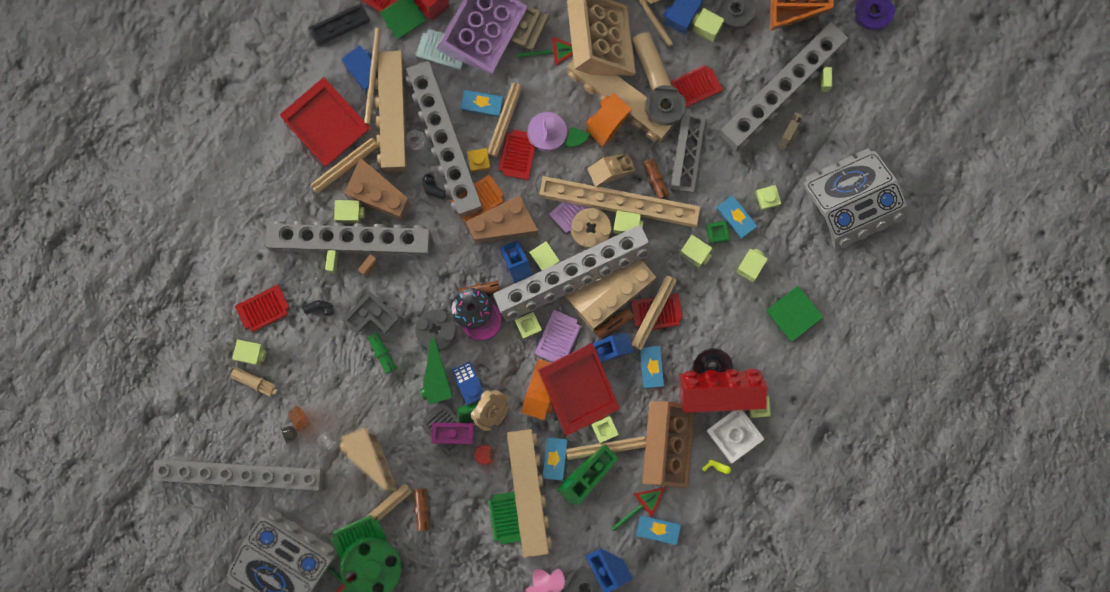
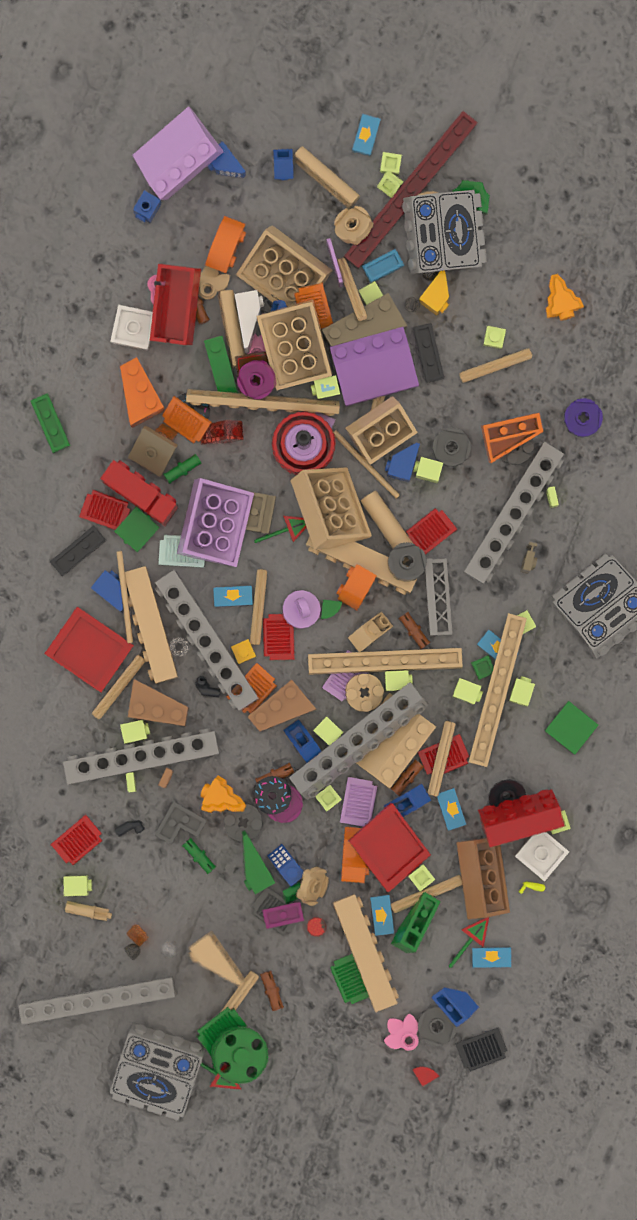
camera: 15 degrees left, 5 degrees up
none -> light orange rock [201,775,247,813]
none -> tan plate [469,613,527,767]

